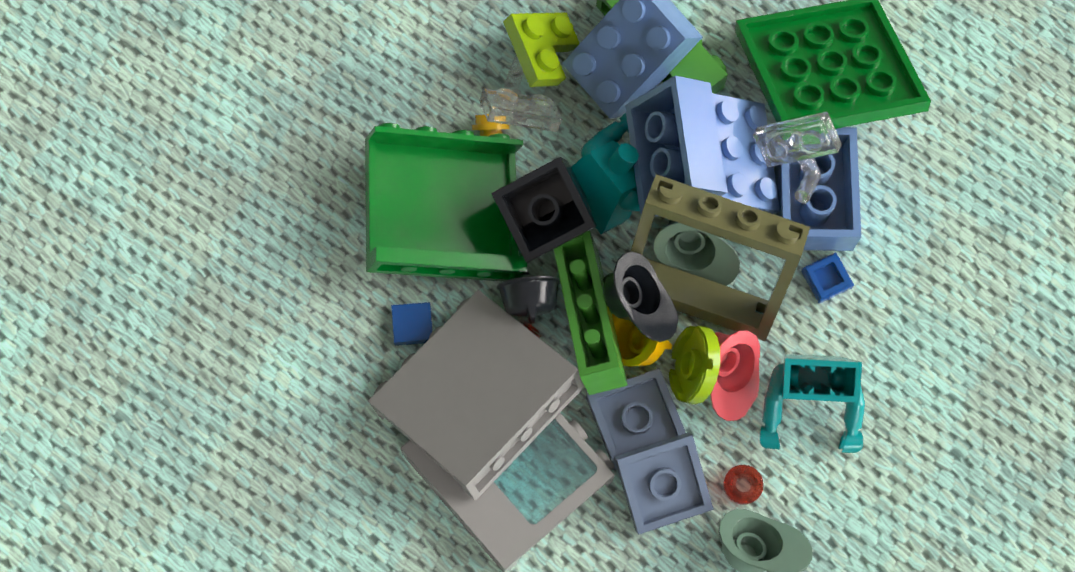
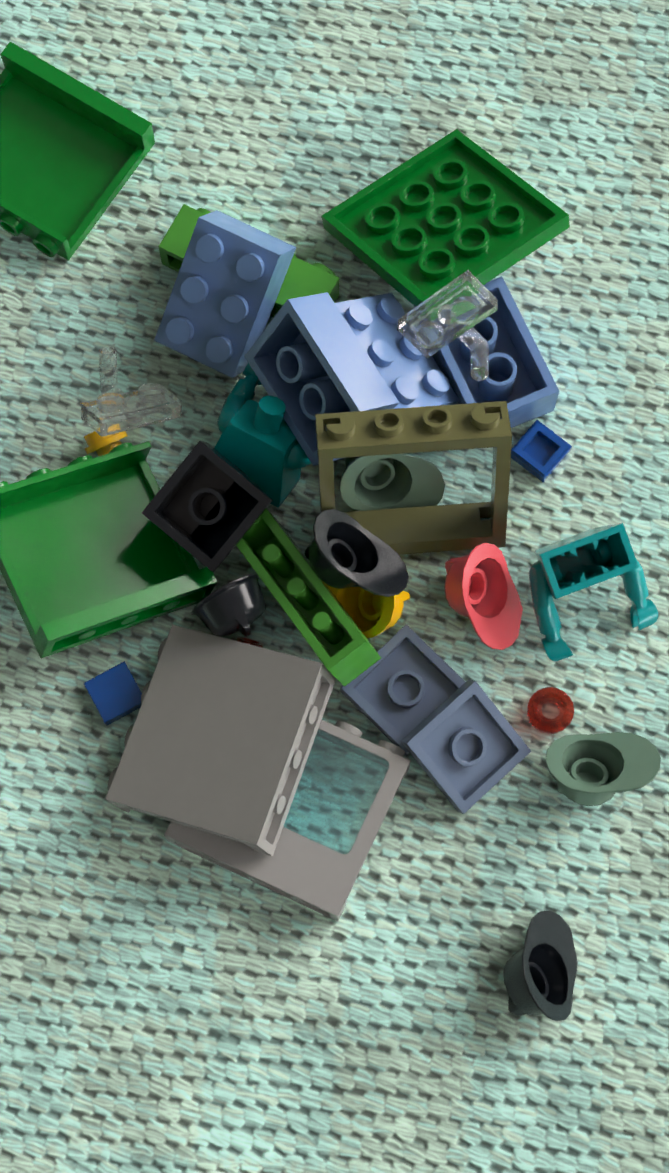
camera: 20 degrees left, 0 degrees up
lime plate [503,12,580,87] -> none
lime tile [669,325,720,405] -> none

